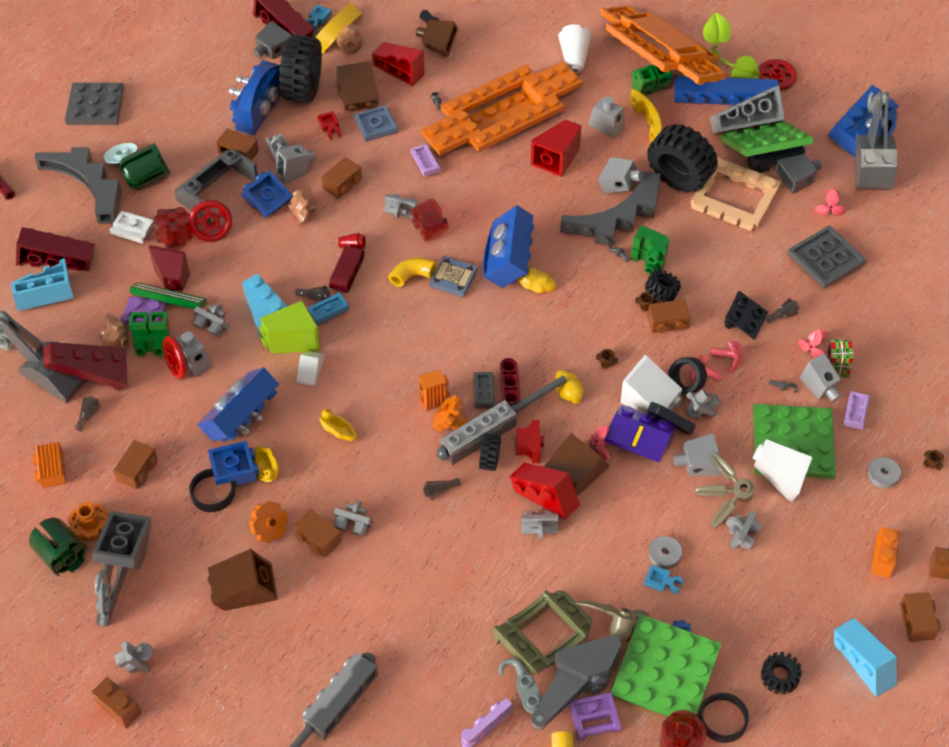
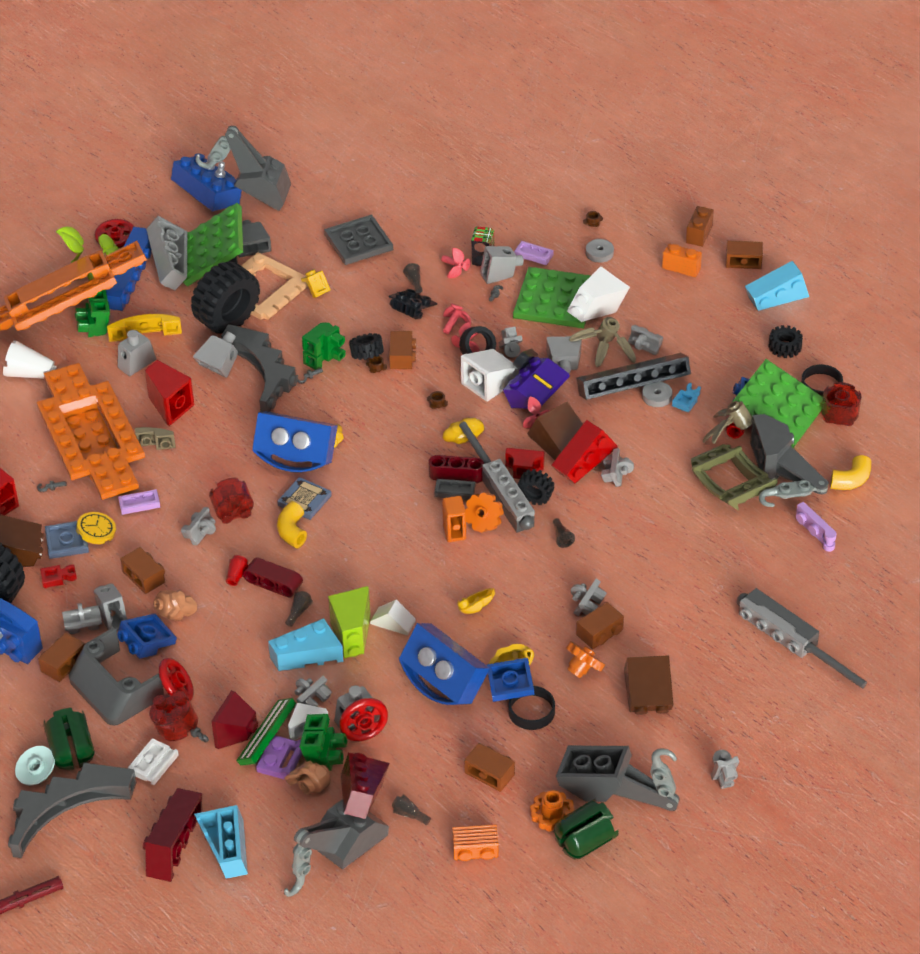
camera: 80 degrees left, 10 degrees down
dark orange brick [91,677,142,728] -> none
dark azure plate [307,292,349,325] -> none
medium lavender plate [569,692,621,740] -> none
coral plant [814,188,846,215] -> none
none -> yellow tile [76,512,116,544]
none -> dark tan slope [135,427,176,450]
none -> white slope [288,703,328,740]
none -> yellow bracket [301,269,331,298]
none -> black brick [576,353,691,400]

